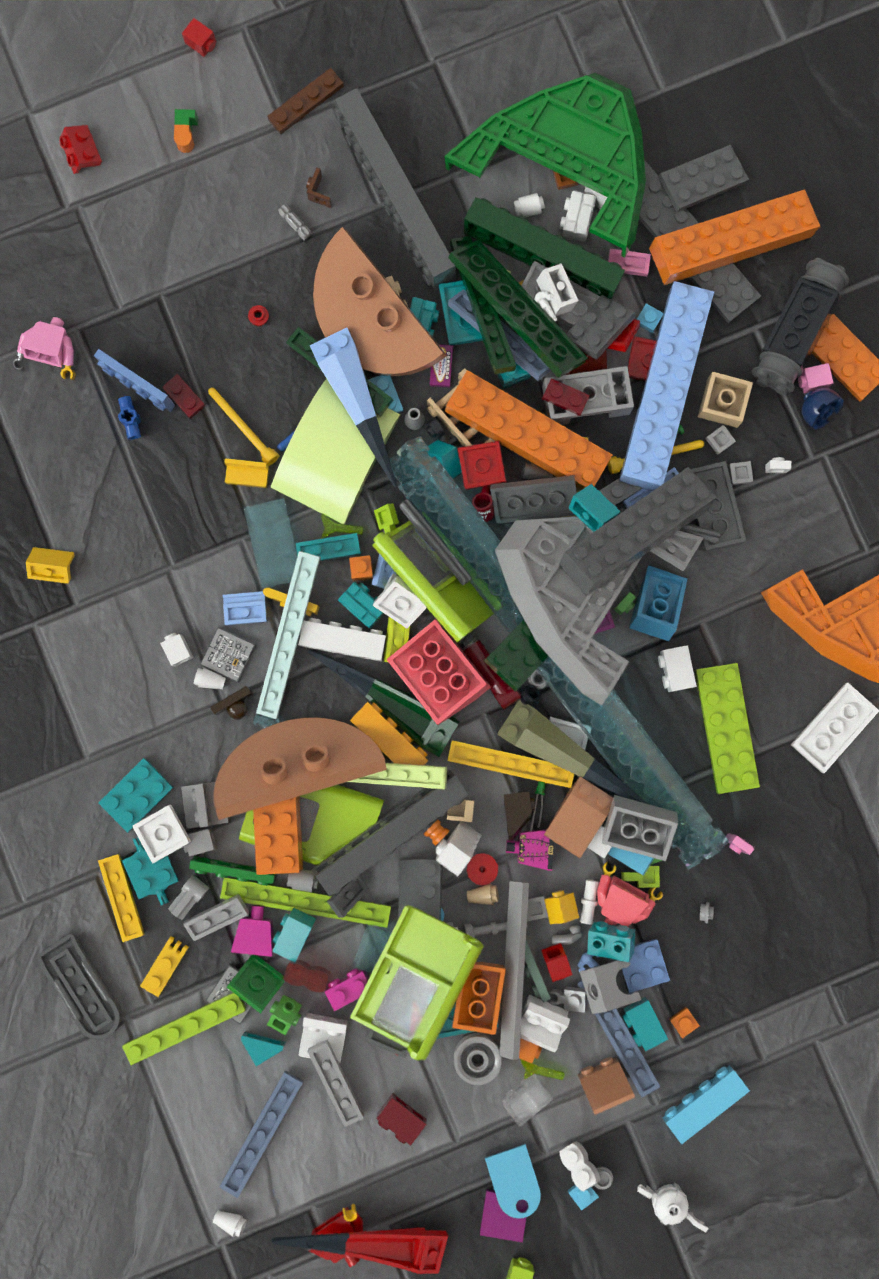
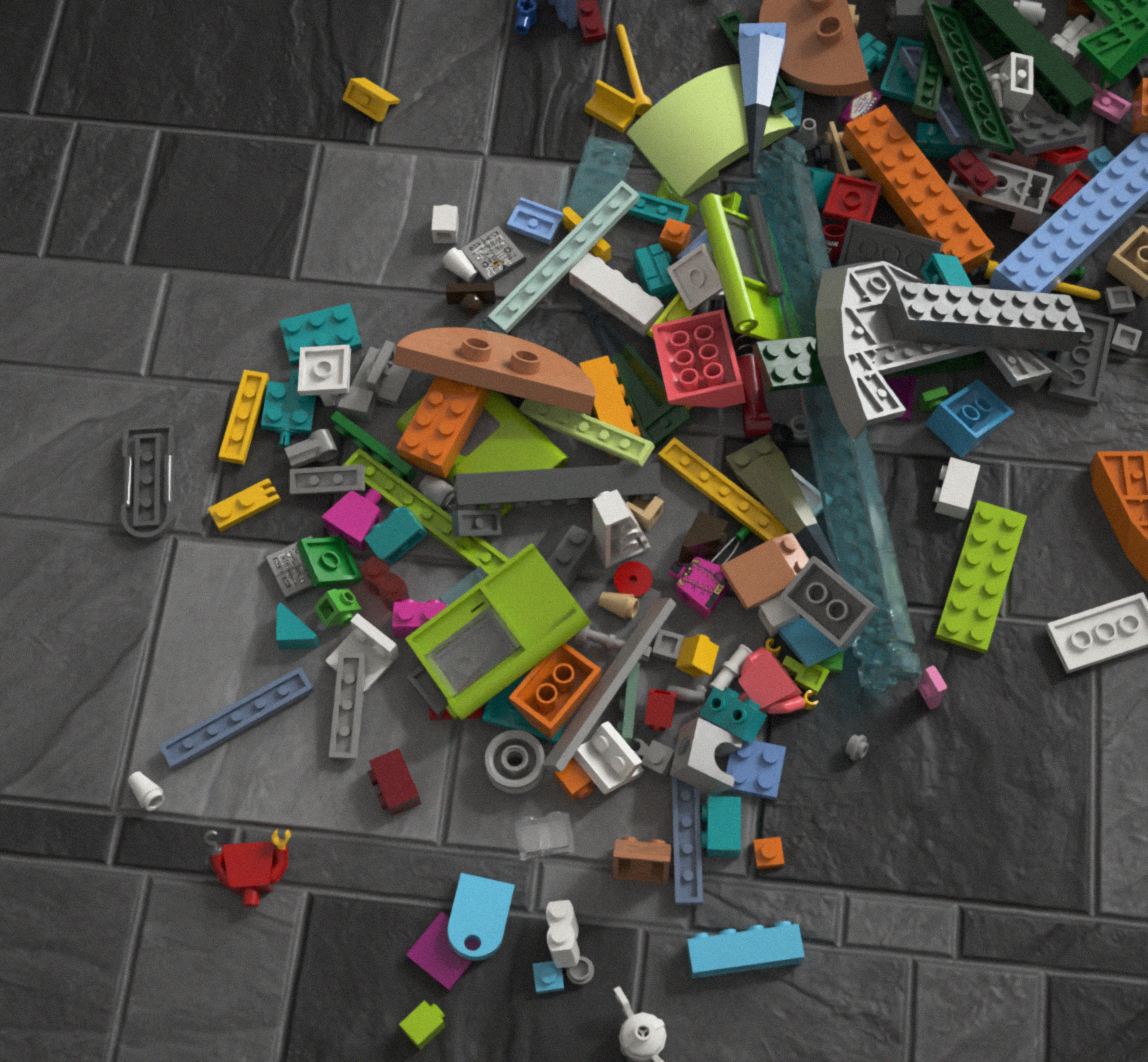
camera: 30 degrees right, 20 degrees down
lime plate [122,992,247,1065] -> none
red plate [271,1228,448,1274] -> none
clear neon green piece [520,1059,564,1080] -> none

